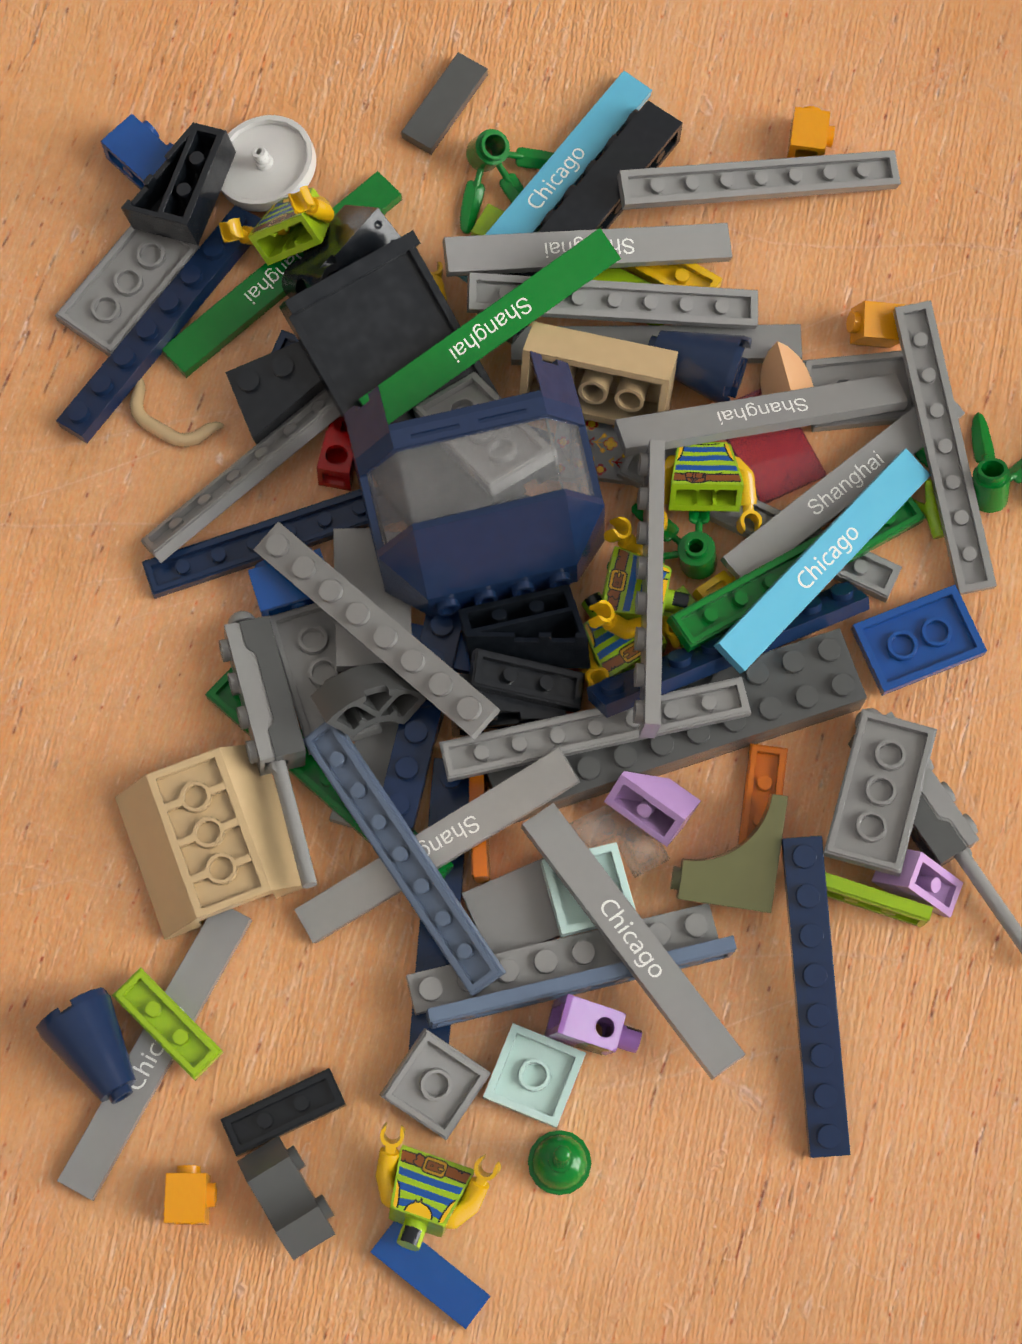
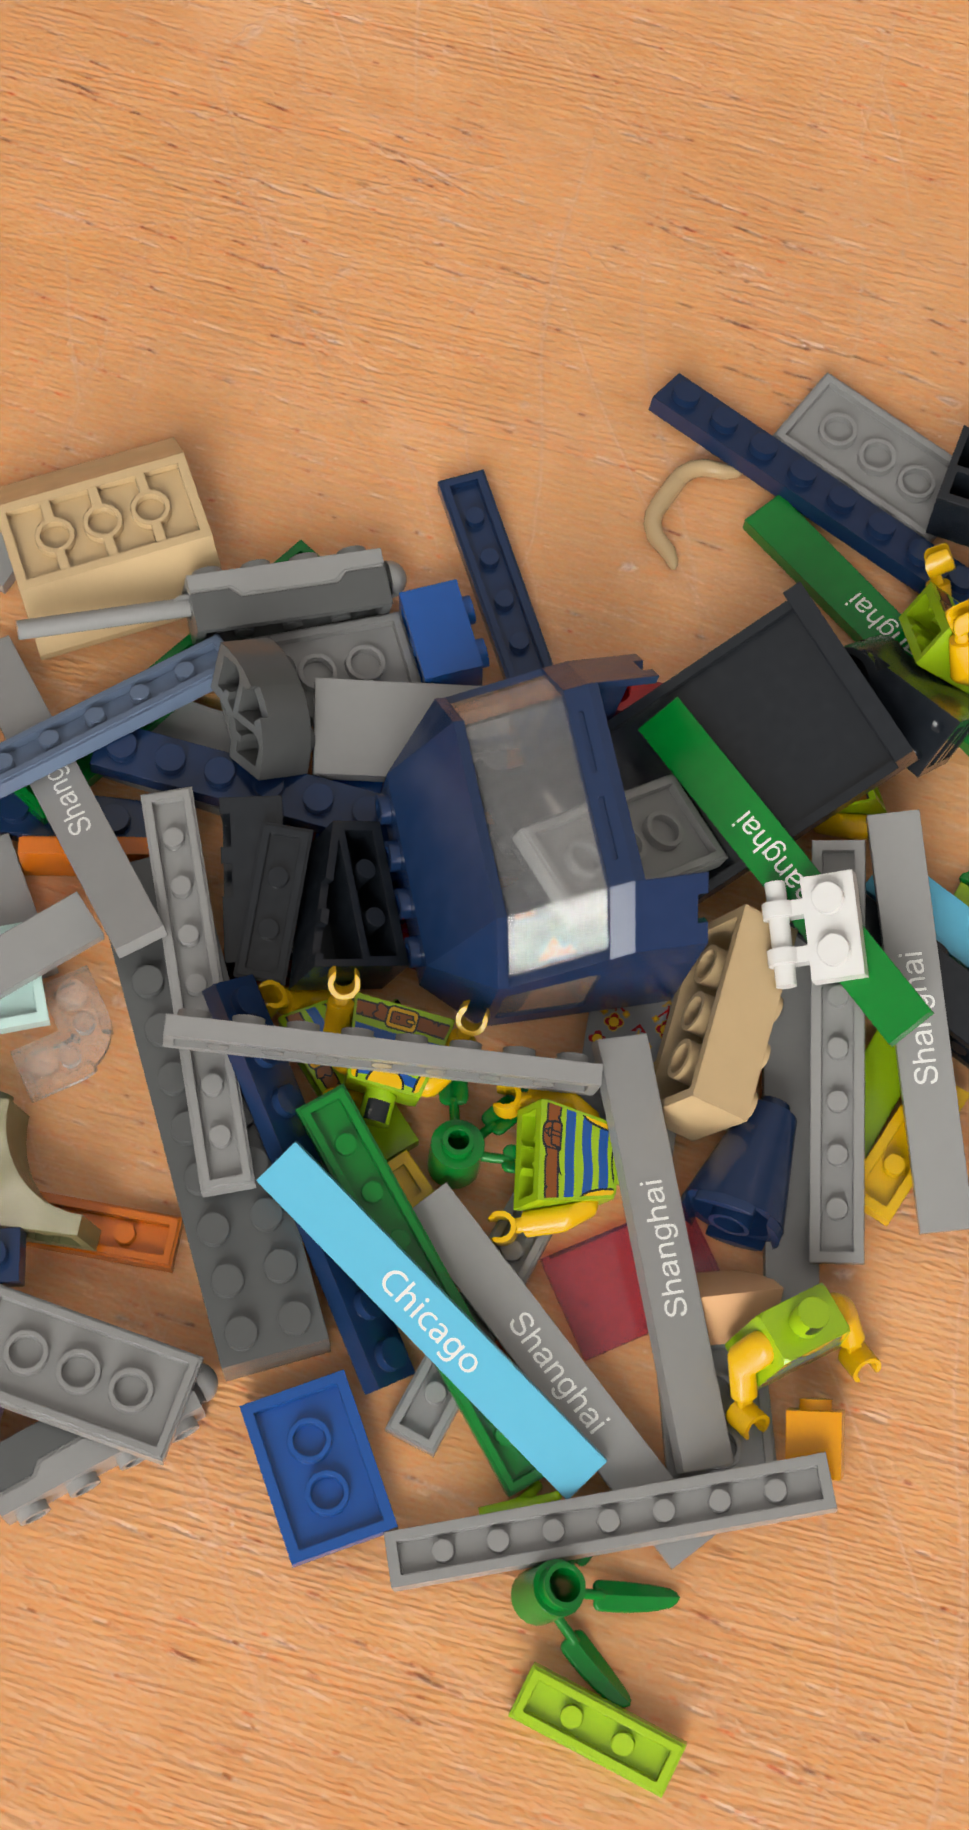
camera: 90 degrees right, 5 degrees down
light grey tile [141,389,340,563] -> none
black wedge [225,342,325,444] -> none
light grey plate [253,521,501,740] -> none
lavender slope [604,771,701,847] -> none
none -> torso [724,1283,881,1440]
none -> white plate [761,869,869,989]

